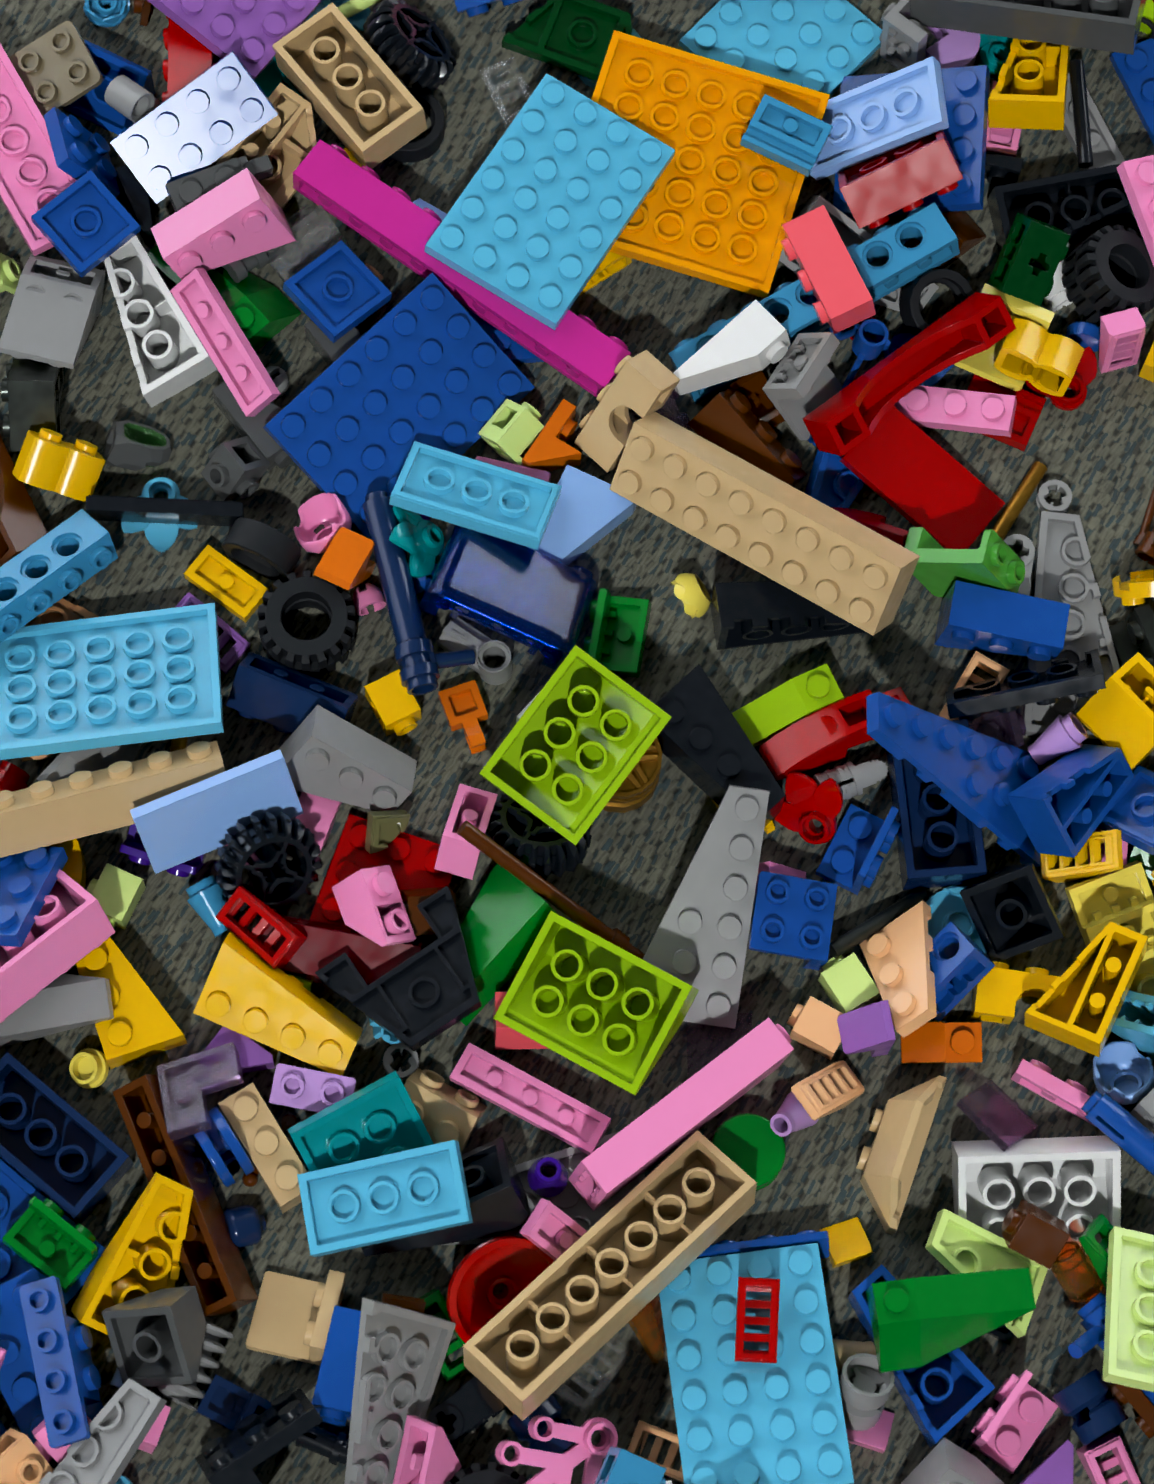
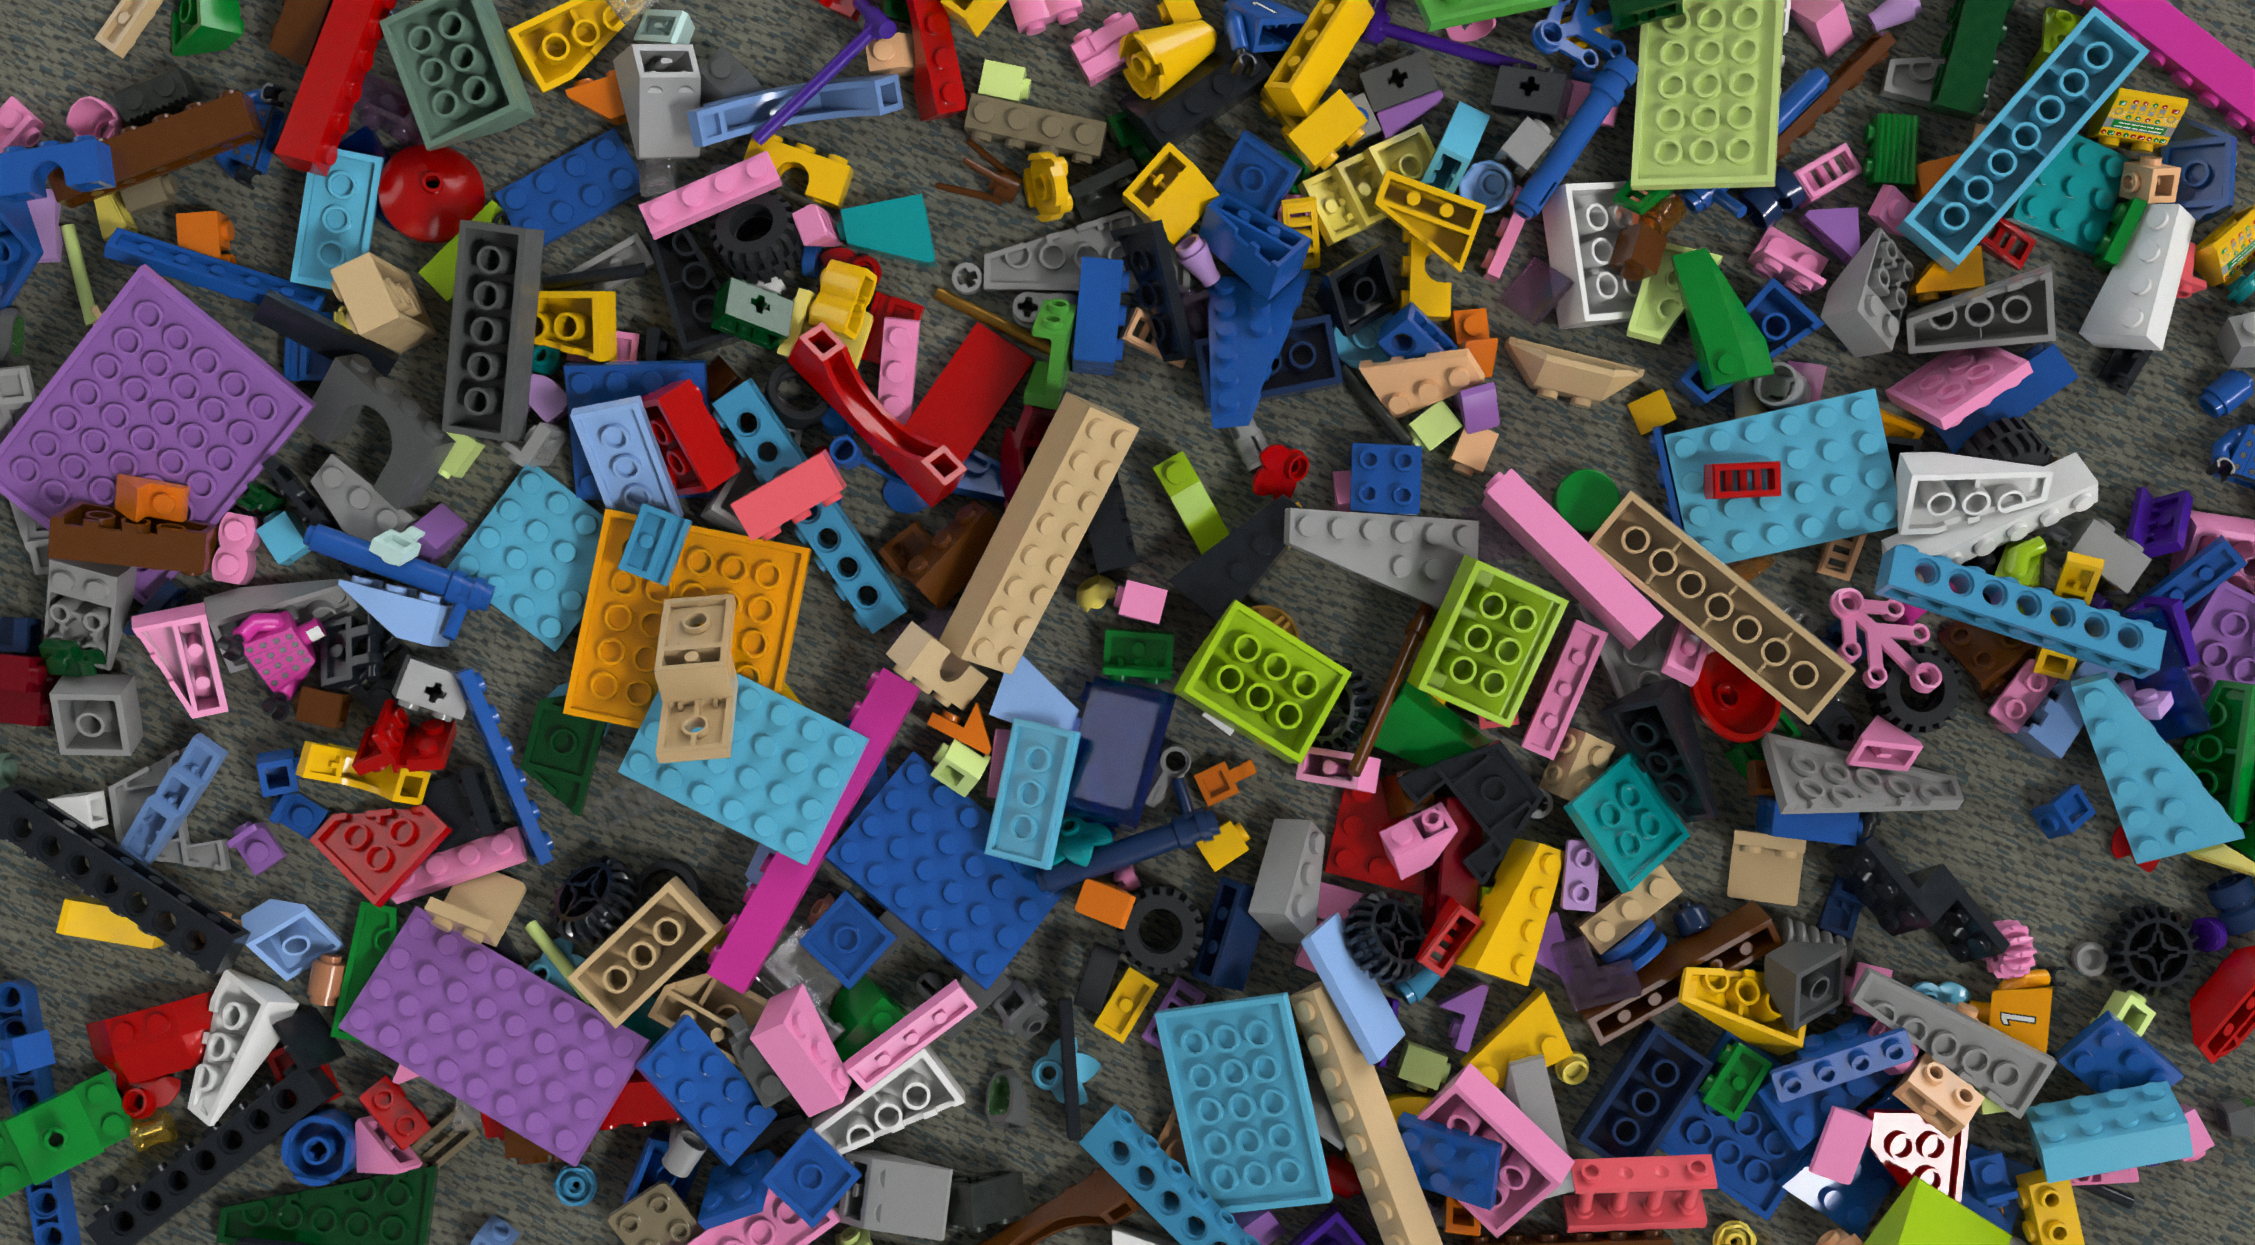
camera: 90 degrees left, 15 degrees up
yellow brick [12,427,106,502] -> none
bright pink hair [293,492,352,554] -> none
medium azure plate [297,1140,473,1257] -> none
olive tile [365,809,410,854] -> none
dark purple cone [527,1157,568,1197] -> none
white slope [673,299,791,396] -> none
red slope [759,687,912,781] -> none
light grey bracket [762,332,842,441] -> none
lavender cone [770,1091,819,1137] -> none
light nougat slope [791,1060,865,1121] -> none
blue bracket [815,804,902,895] -> none
none -> tan bracket [654,594,739,763]
none -> teal slope [837,194,937,268]
none -> bright pink brick [1113,580,1168,625]
none -> medium lavender slope [1435,980,1489,1053]

